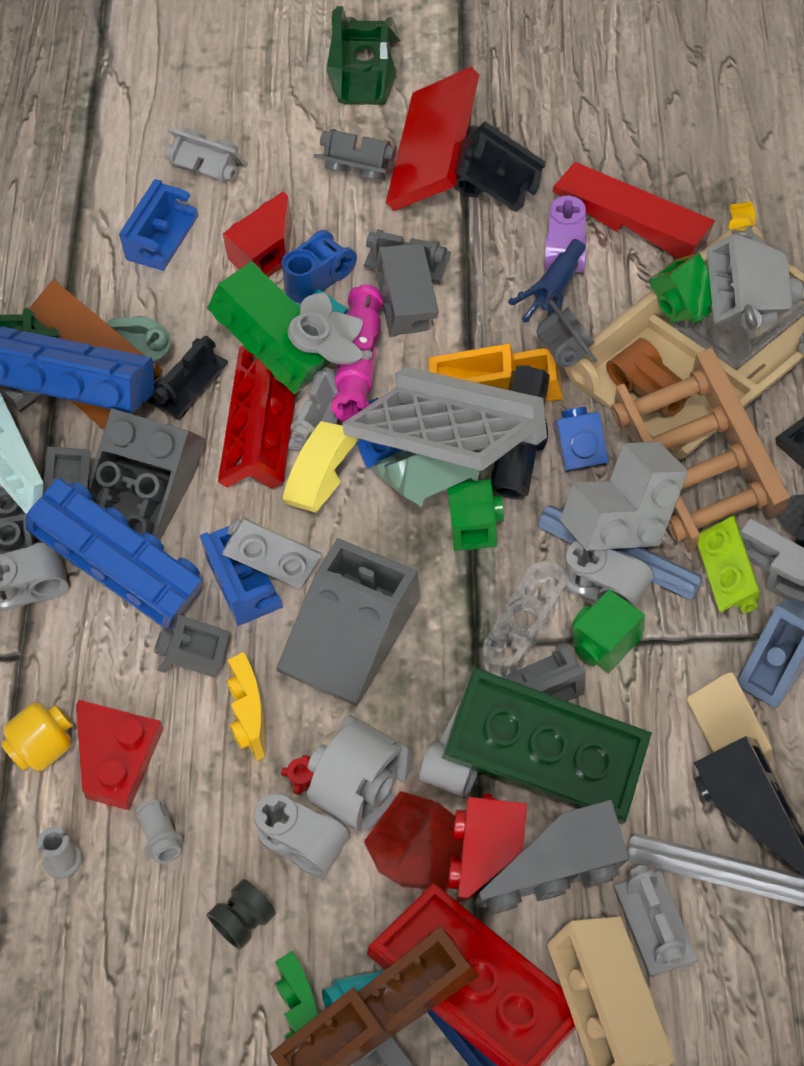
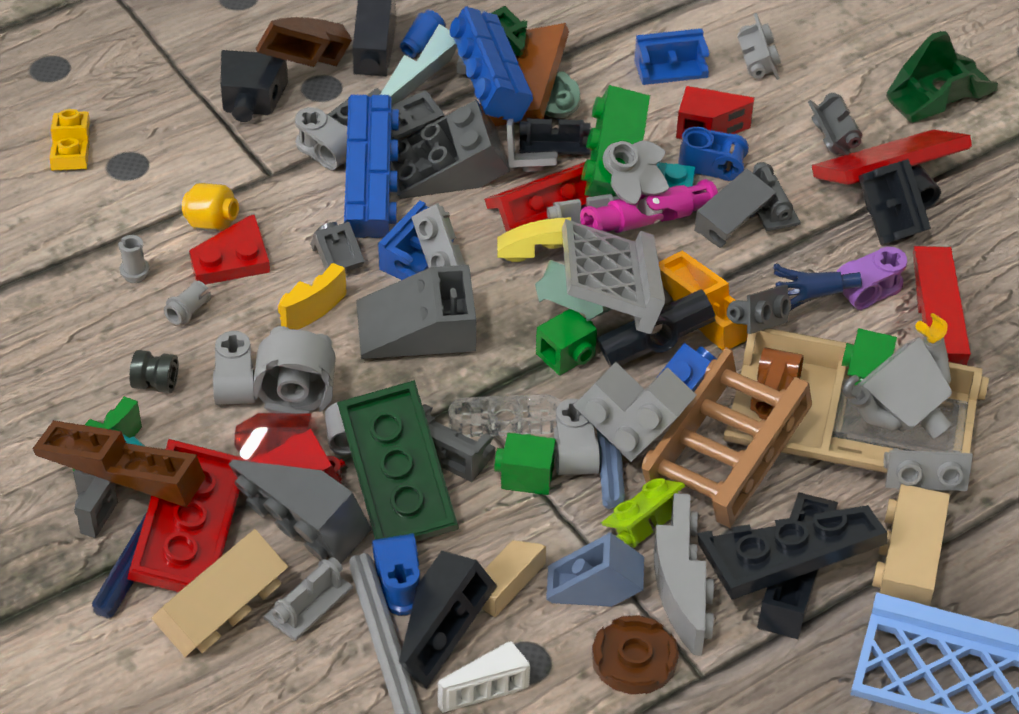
camera: 50 degrees right, 10 degrees down
none -> blue piece [372,533,420,615]
none -> light grey bracket [507,119,558,172]

